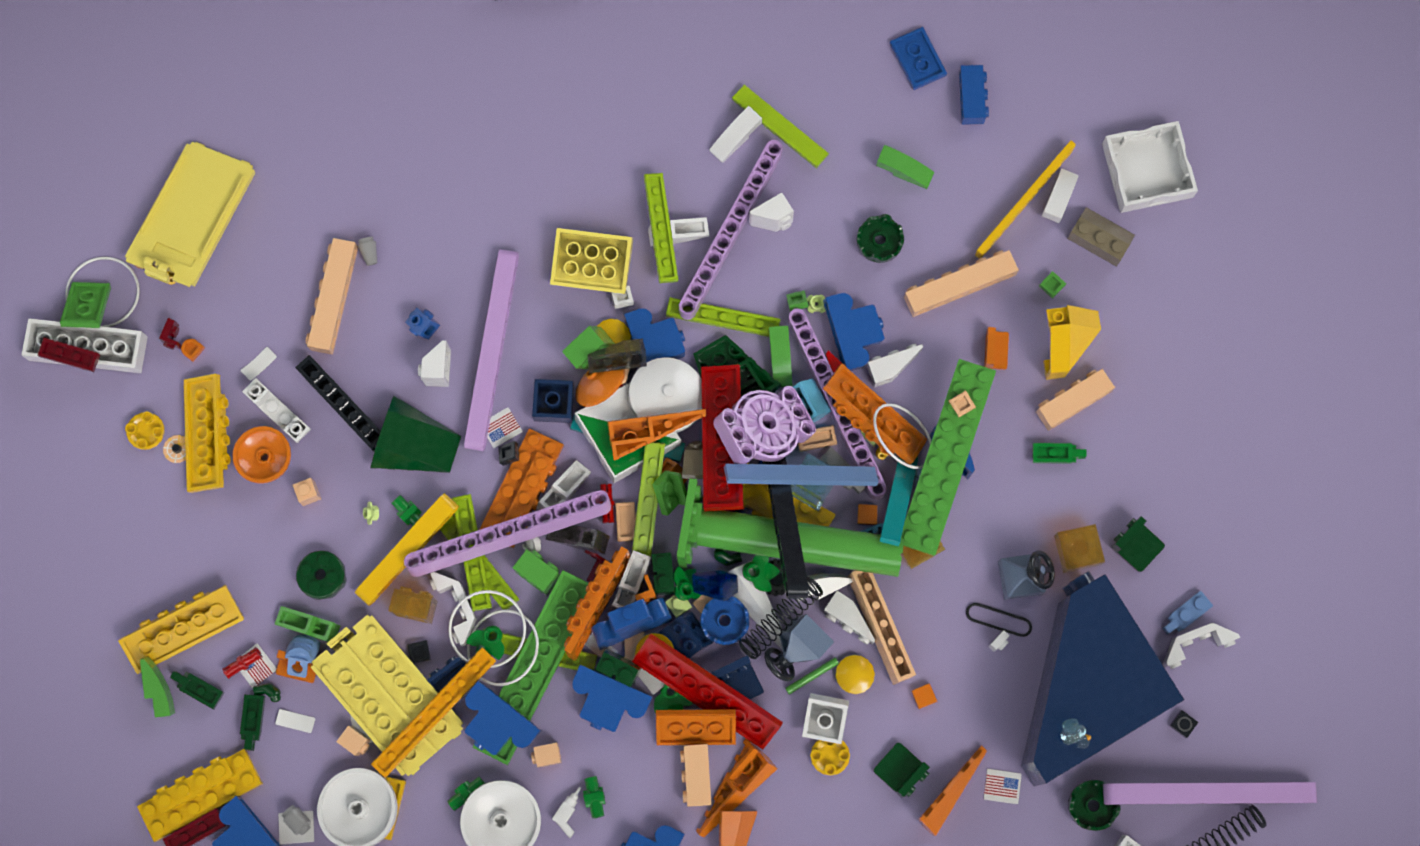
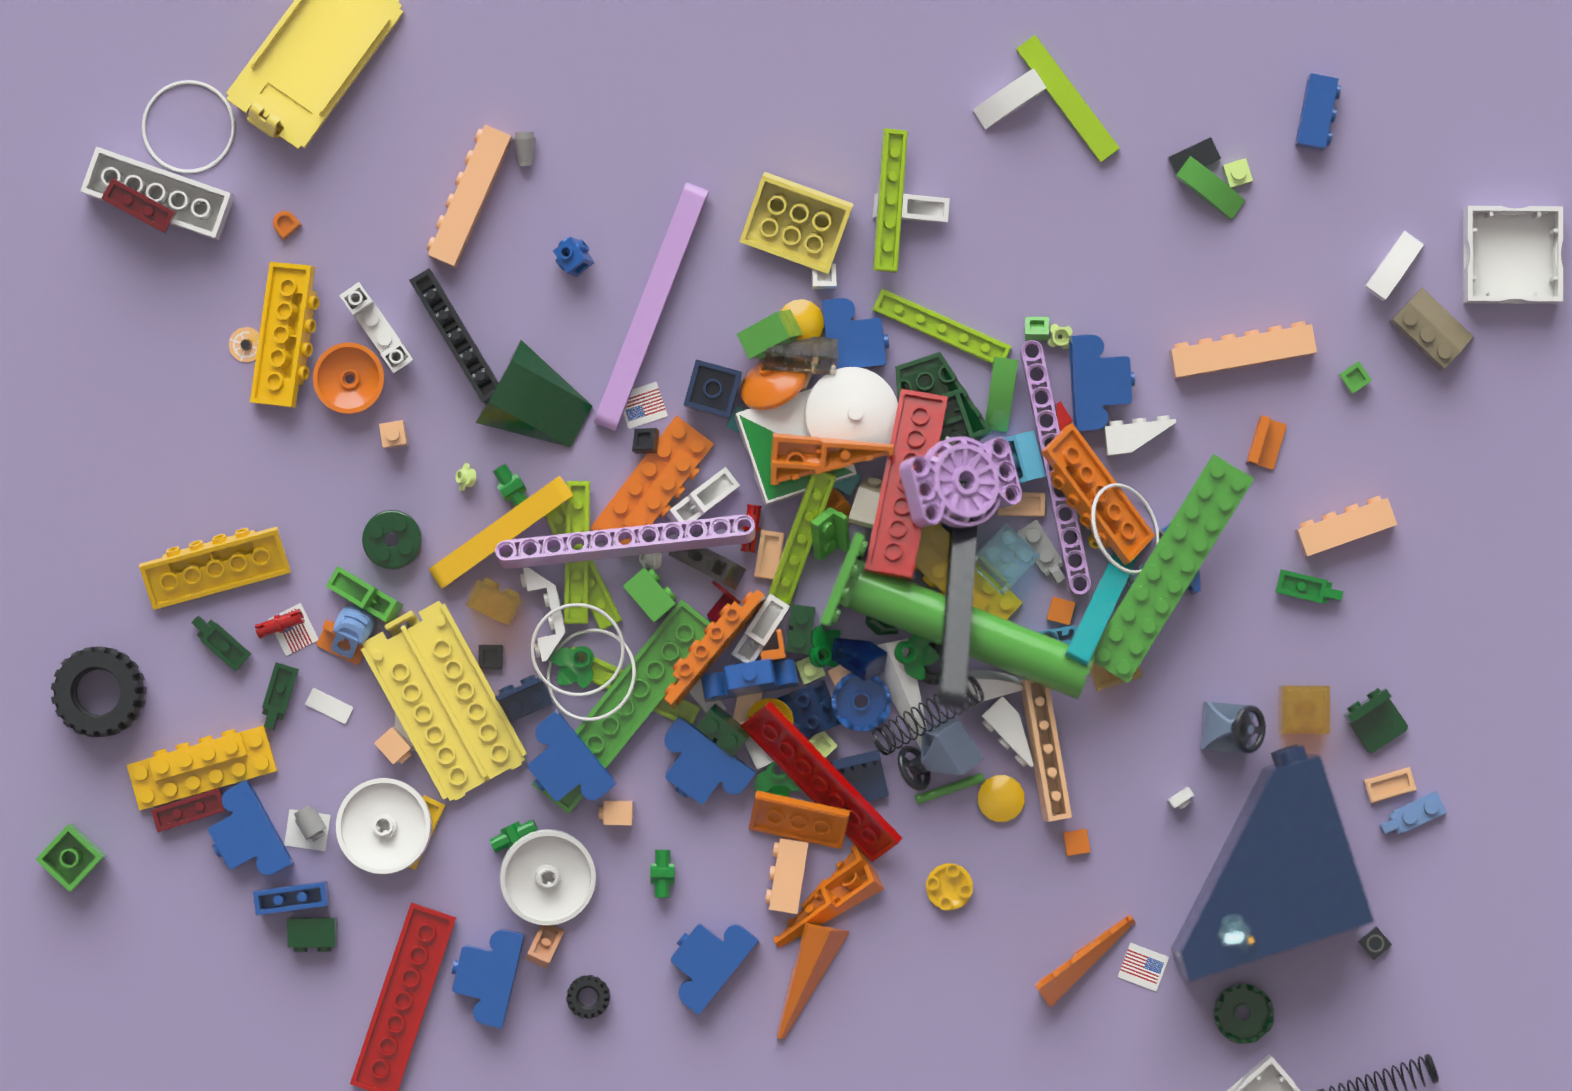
camera: 15 degrees right, 10 degrees up
bright green tile [60,282,111,328] -> none
yellow dish [125,411,165,450] -> none
bright green slope [140,656,175,718] -> none
dark red bracket [159,318,181,350] -> none
white sticker [241,347,277,381] -> none
dark green arm [253,683,281,703] -> none
light orange tile [371,647,496,778] -> none
white slope [418,340,451,387] -> none
white piece [552,787,581,838] -> none
lavender beam [679,140,782,320] -> none
medium blue tile [724,464,879,486] -> none
white slope [749,193,794,232] -> none
white slope [802,693,849,744] -> none
dark green plate [856,214,904,263] -> none
dark green bracket [873,743,930,798] -> none
blue tile [889,27,947,90] -> none
light nougat tile [949,391,976,418] -> none
black piece [966,603,1032,637] -> none
yellow tile [975,140,1076,259] -> none
yellow panel [1043,305,1101,380] -> none
lavender beam [1103,782,1317,805] -> none
white slope [1162,623,1240,669] -> none
none -> black tyre [51,647,147,737]
none -> yellowish green plate [809,731,838,758]
none -> black tile [1168,137,1221,175]
none -> yellowish green plate [1222,158,1253,188]
none -> light nougat tile [1363,767,1417,803]

